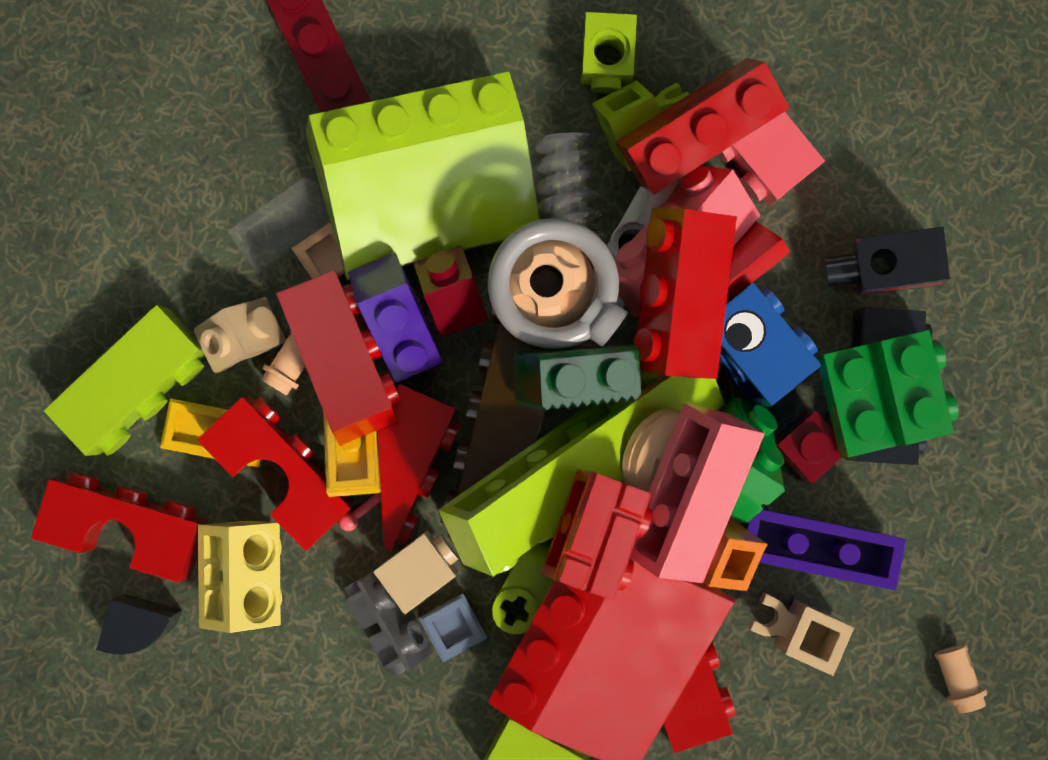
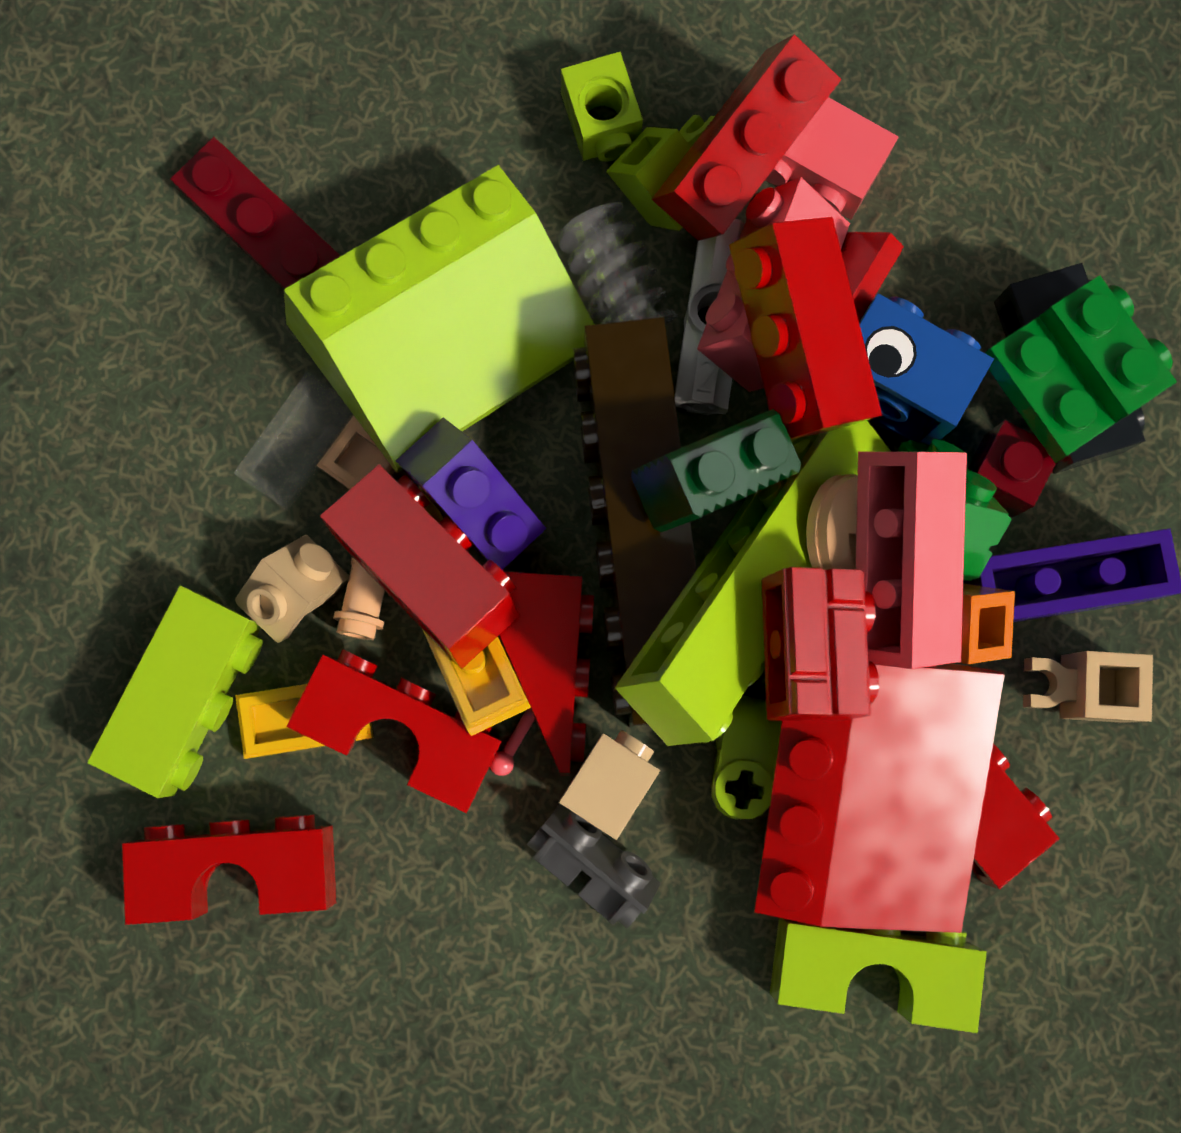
camera: 25 degrees left, 5 degrees down
black brick [96,594,182,655] -> none
light yellow brick [198,521,282,633] -> none
dark red brick [414,245,489,338] -> none
sand blue tile [419,592,488,662] -> none
light grey piece [488,218,628,349] -> none
light nougat piece [510,240,595,327] -> none
black torso [824,226,950,295] -> none

